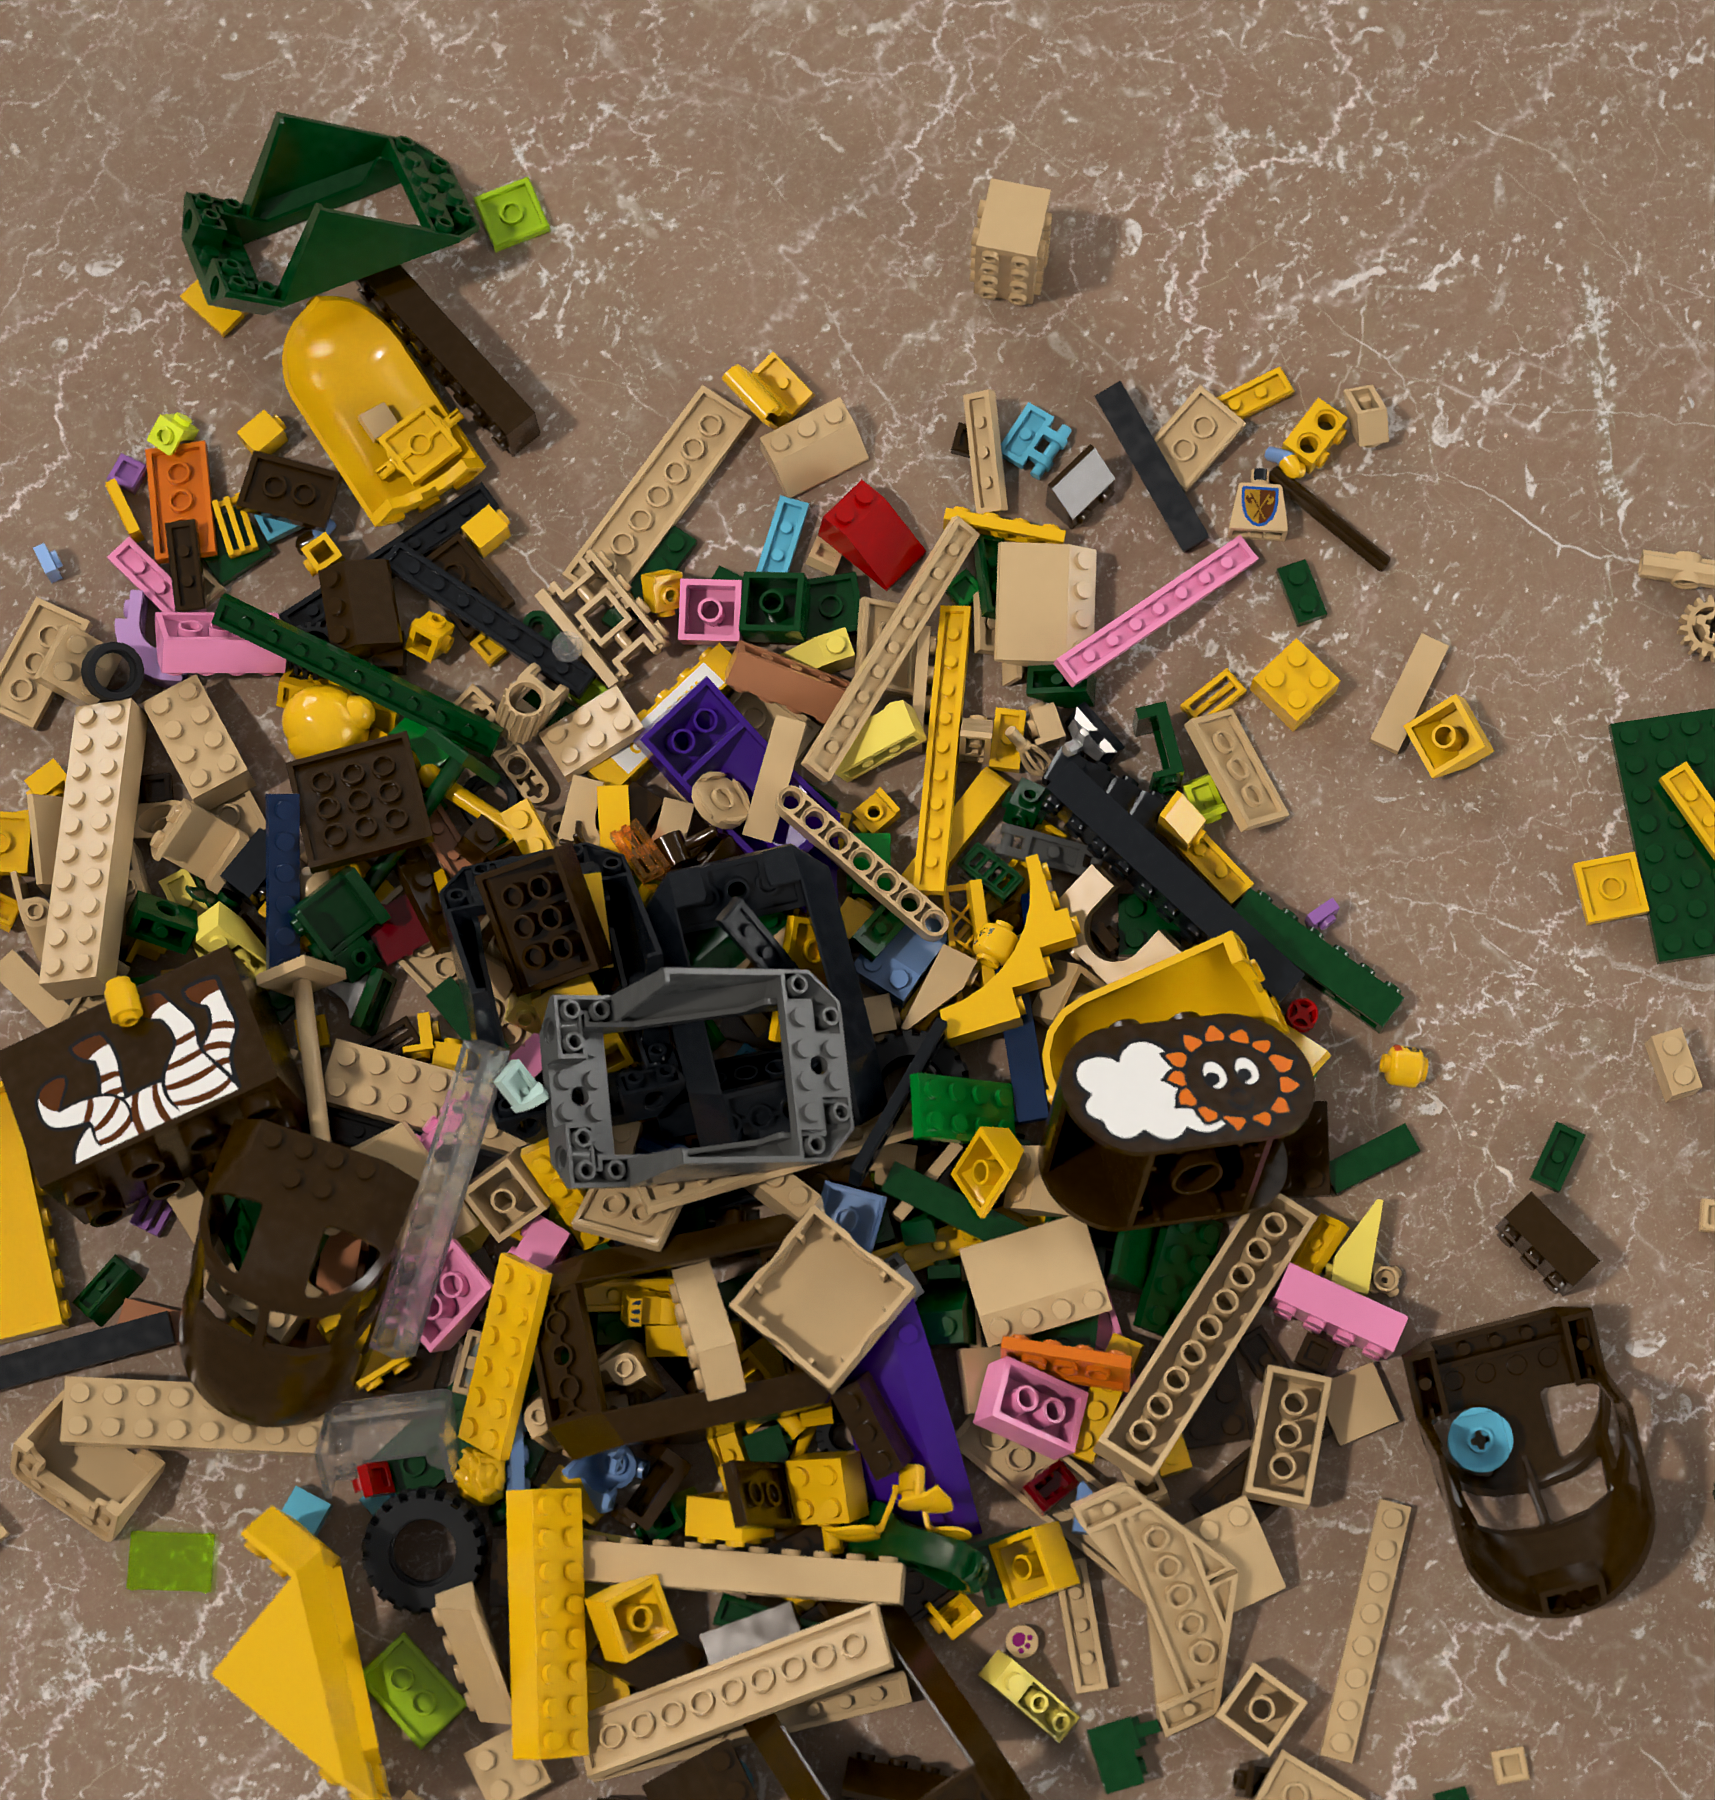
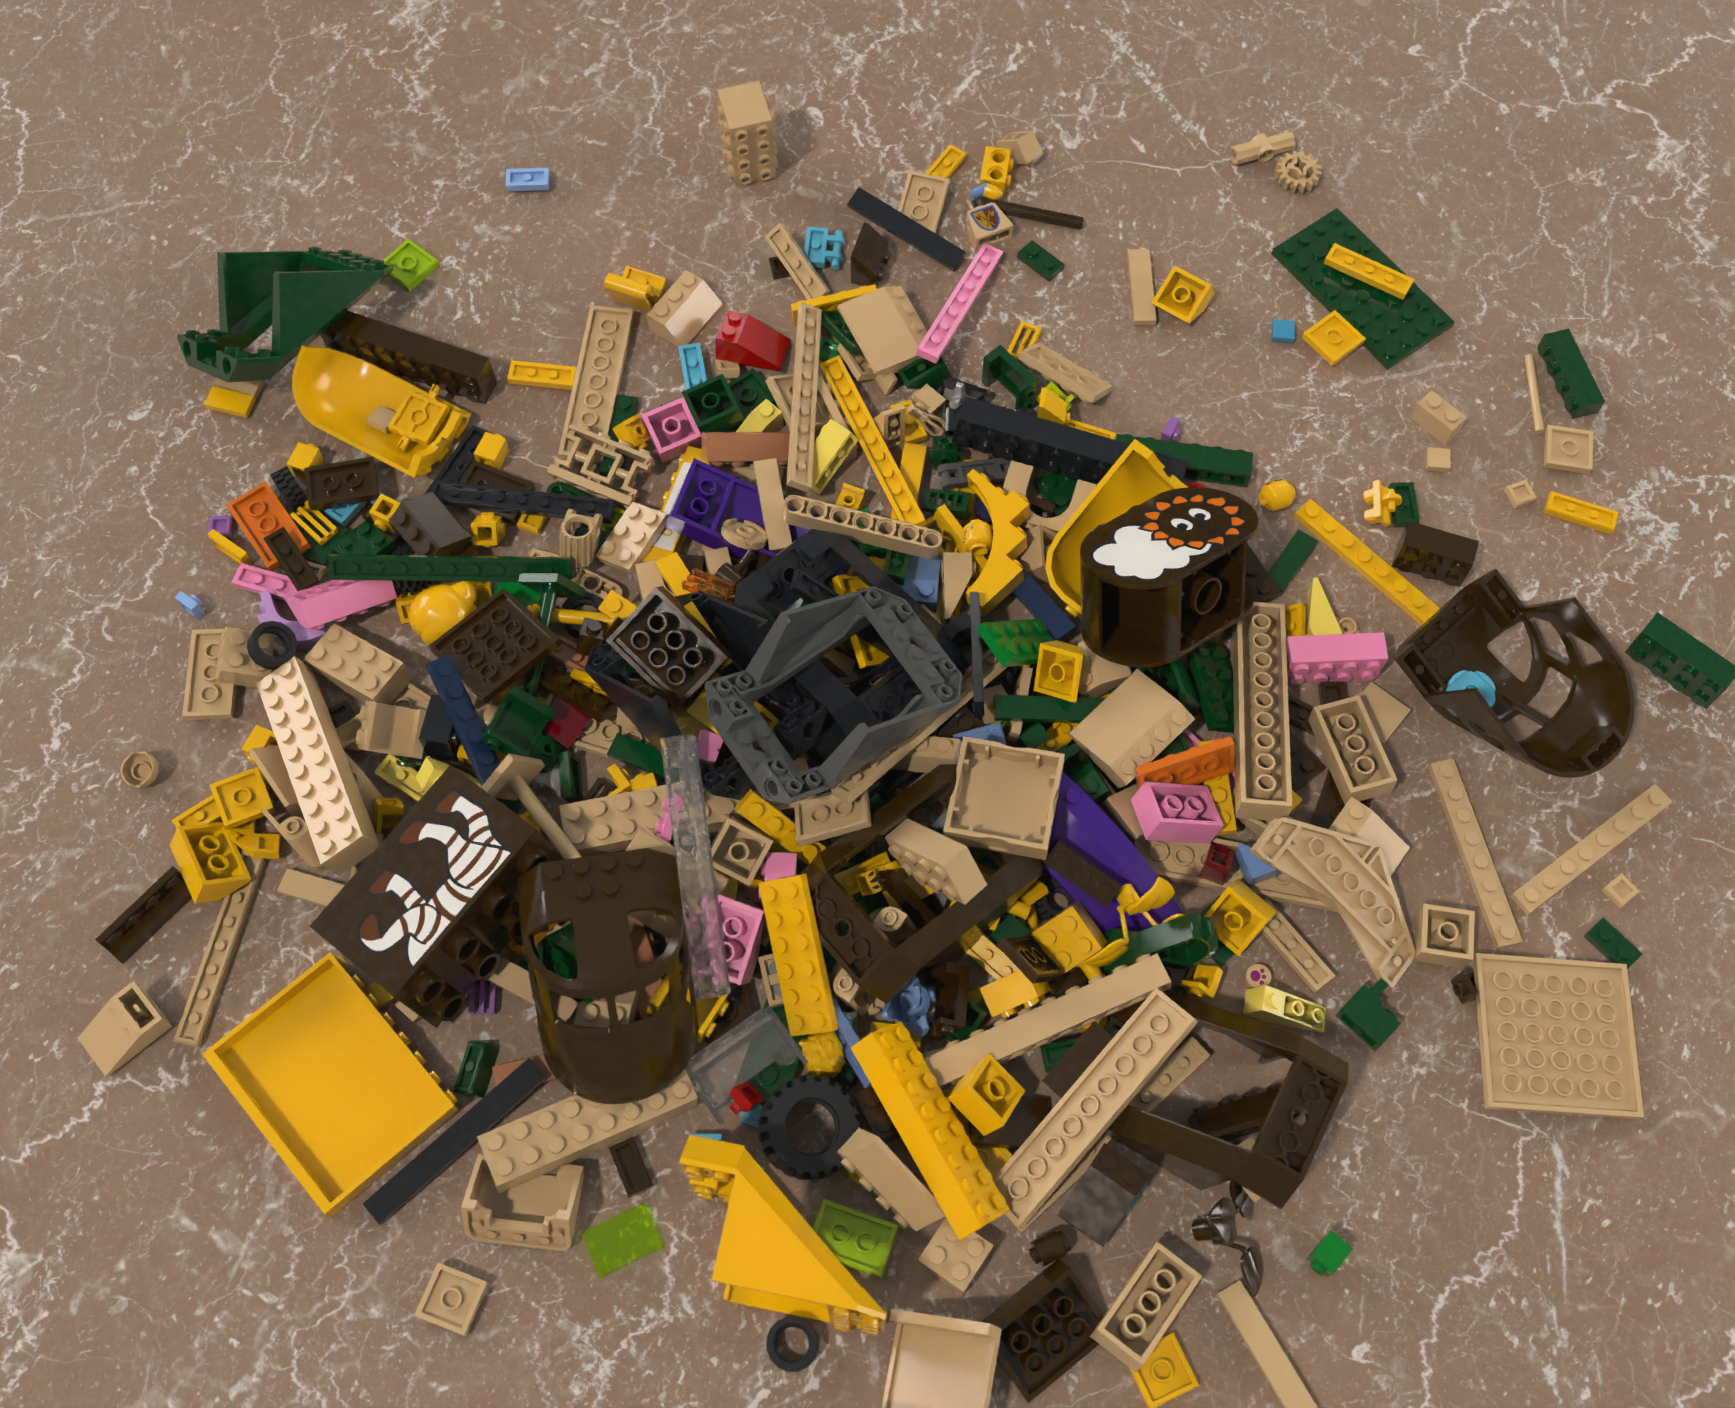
camera: 30 degrees left, 10 degrees down
yellow brick [104,976,143,1027] -> none
dark green brick [126,890,198,955] -> none
neon yellow bracket [147,412,199,455] -> none
light aqua tile [493,1059,549,1113] -> none
clear plate [552,631,583,662] -> none
yellow brick [1250,638,1341,732] -> none
none -> black tyre [270,466,307,511]
none -> dark green plate [330,520,397,555]
none -> light blue plate [506,168,550,191]
none -> yellow plate [507,360,577,390]
none -> dark brown tile [609,1137,654,1198]
none -> black tyre [766,1316,819,1372]
none -> dark brown tile [875,870,937,929]
none -> dark azure tile [1271,319,1295,343]
none -> yellow plate [1294,499,1440,626]
none -> yellow hips [1364,480,1402,527]
none -> tan tile [1425,447,1451,472]
none -> tan plate [1510,784,1673,916]

